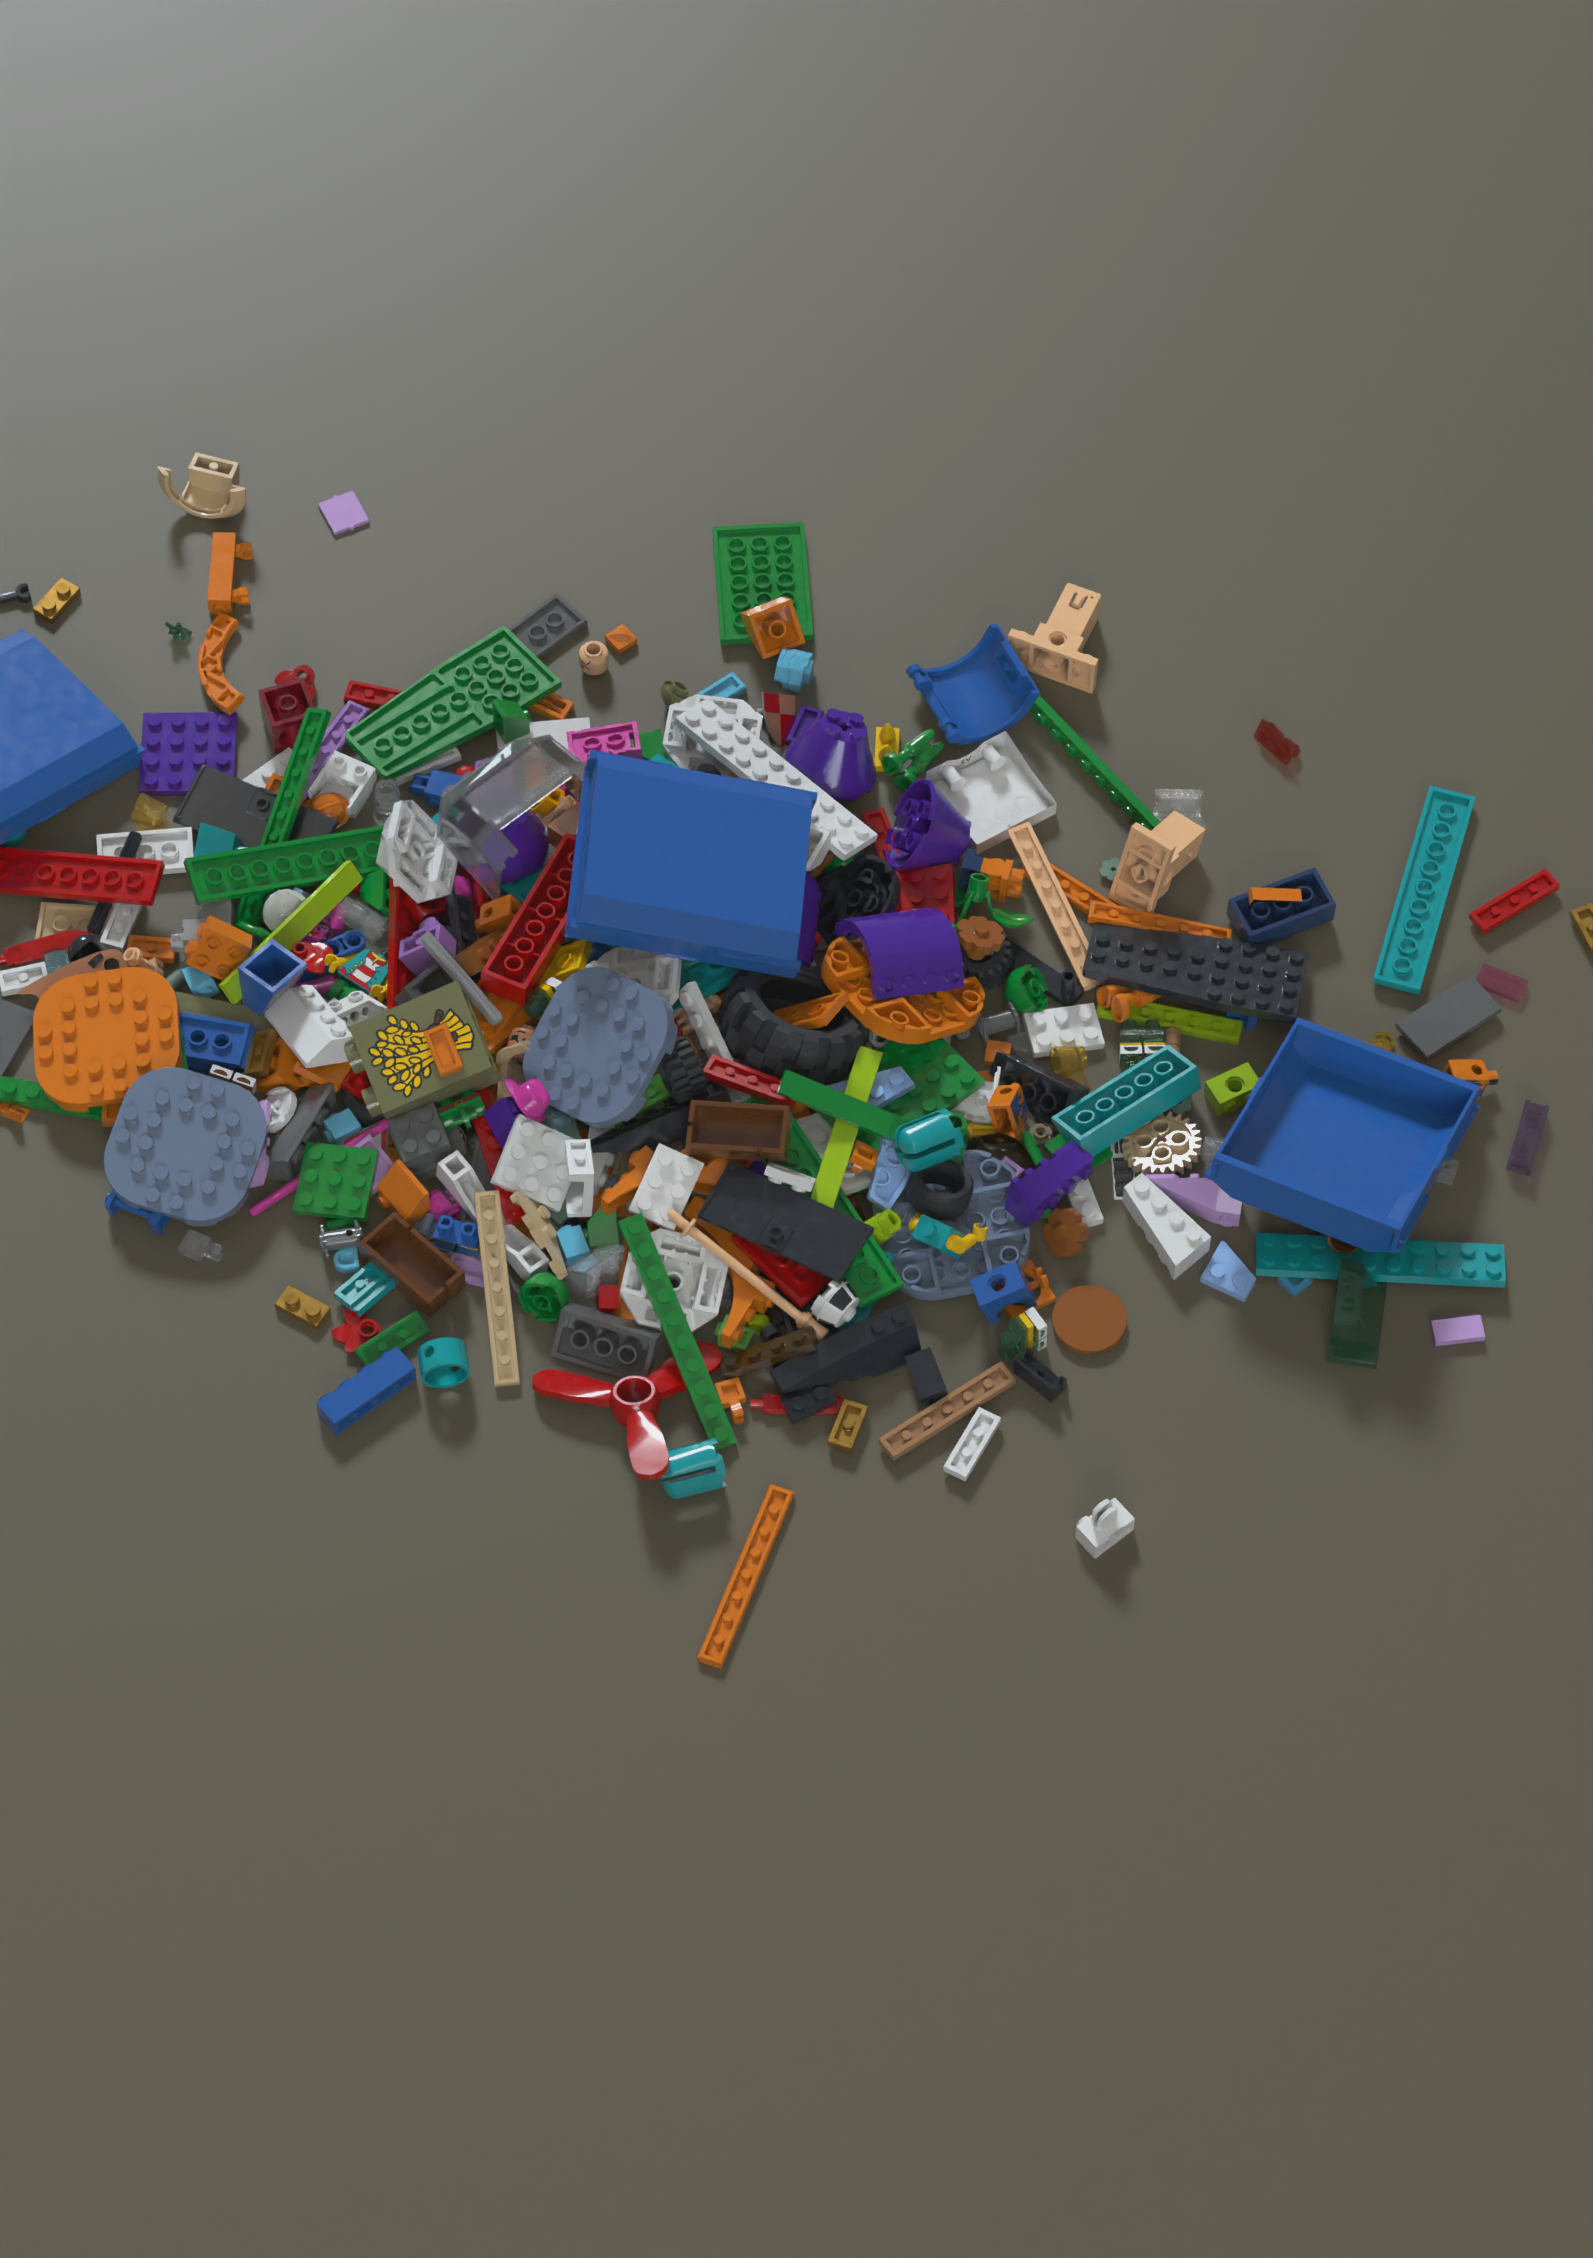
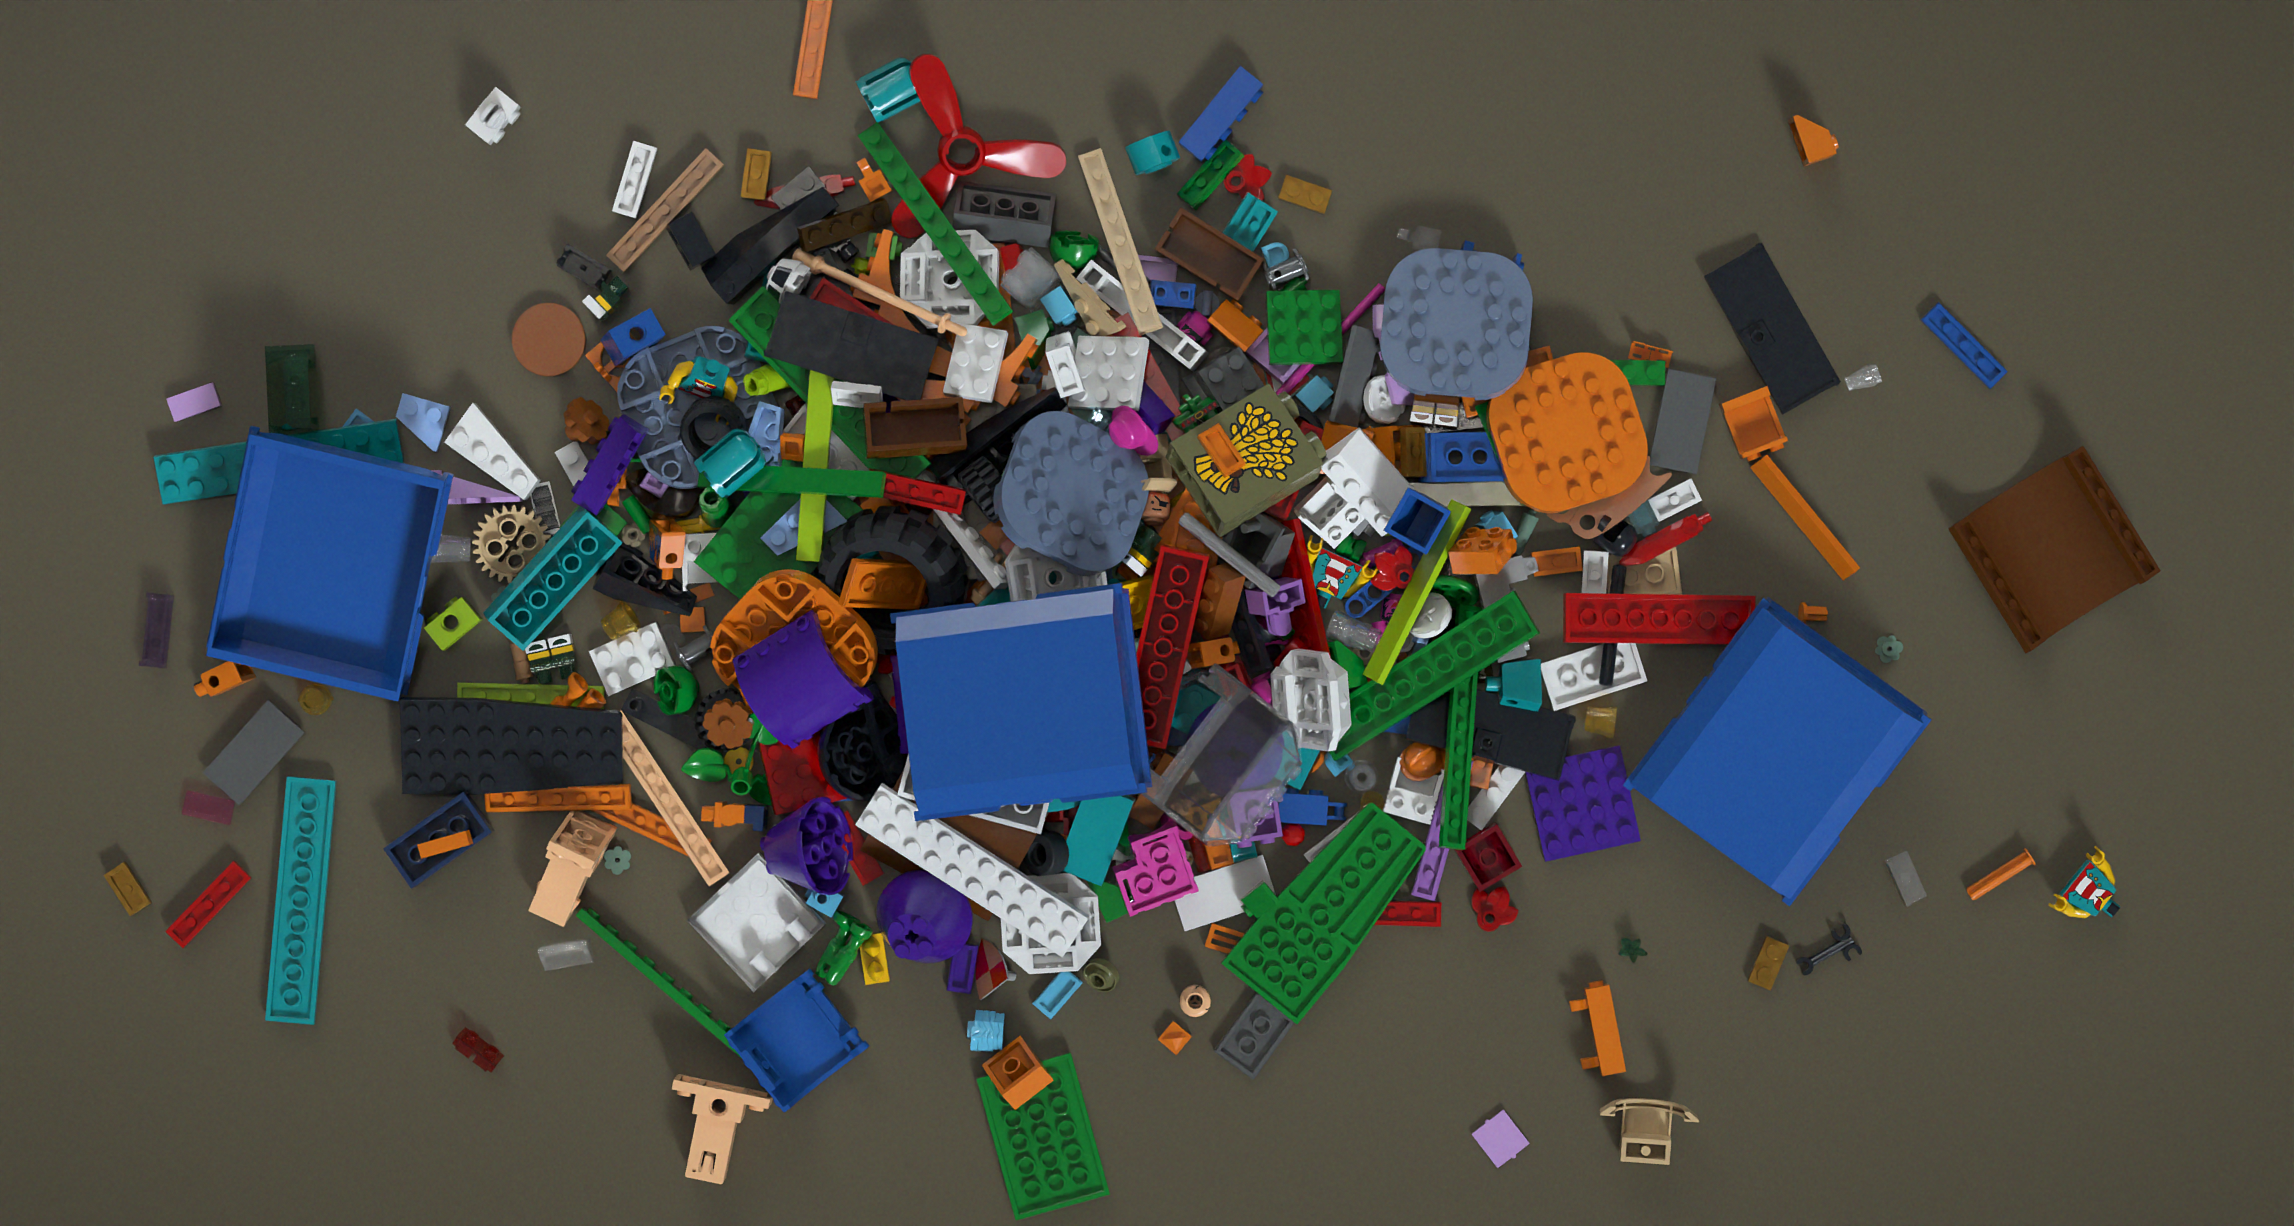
camera: 165 degrees right, 30 degrees up
light nougat hinge [123,947,164,977] -> none
orange tile [198,611,245,715] -> none

